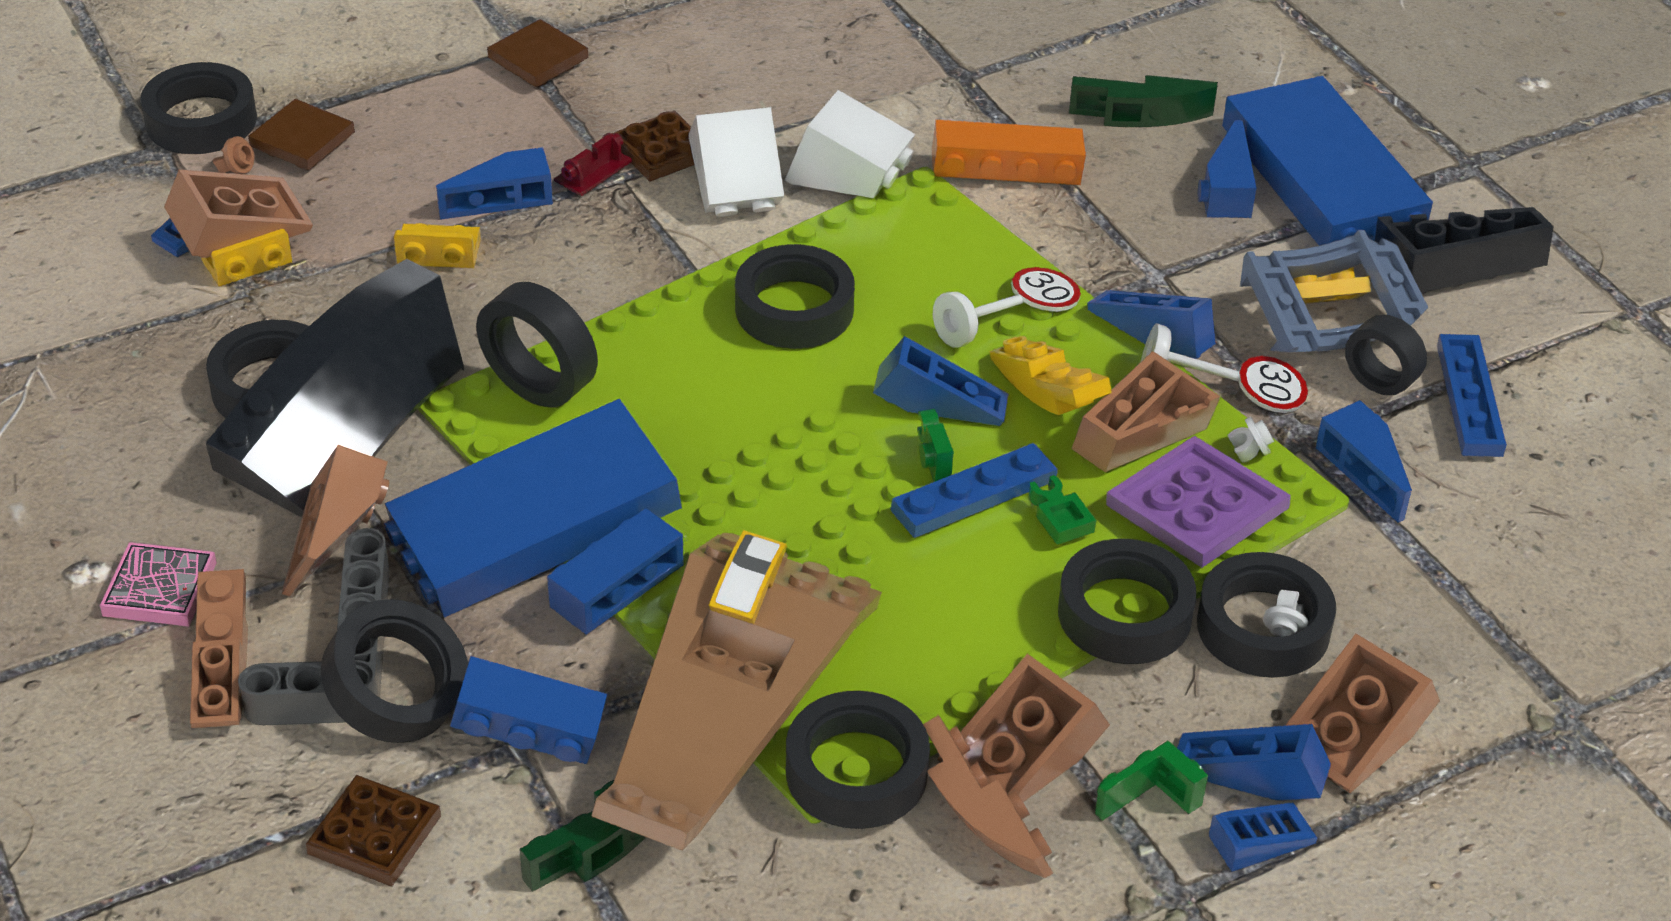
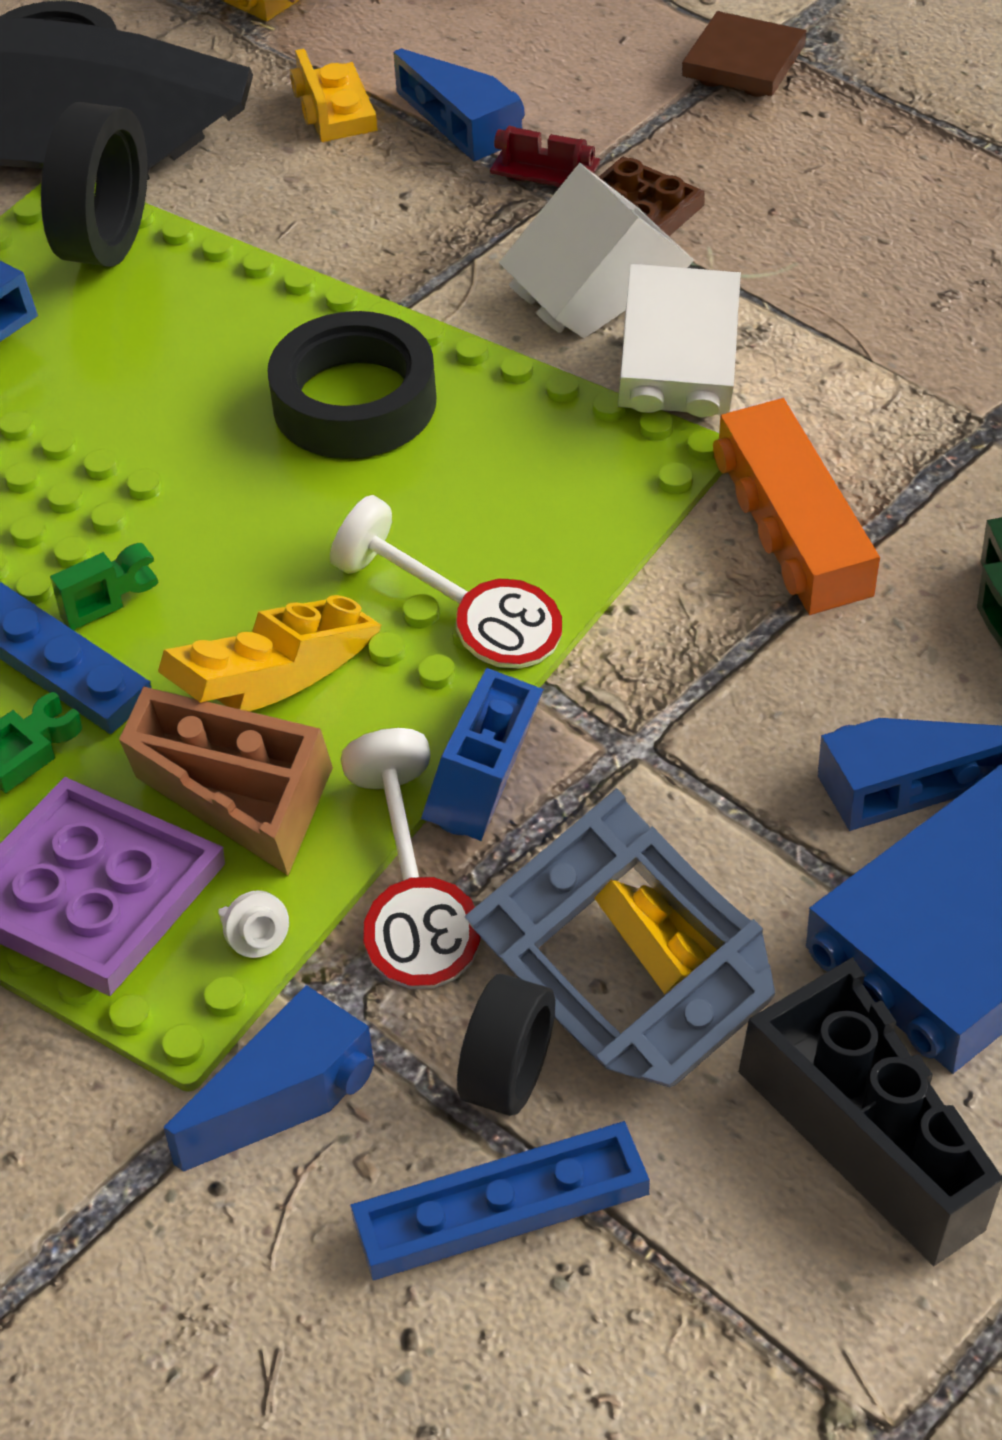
camera: 75 degrees right, 5 degrees up
blue slope [873,336,1009,426] -> none

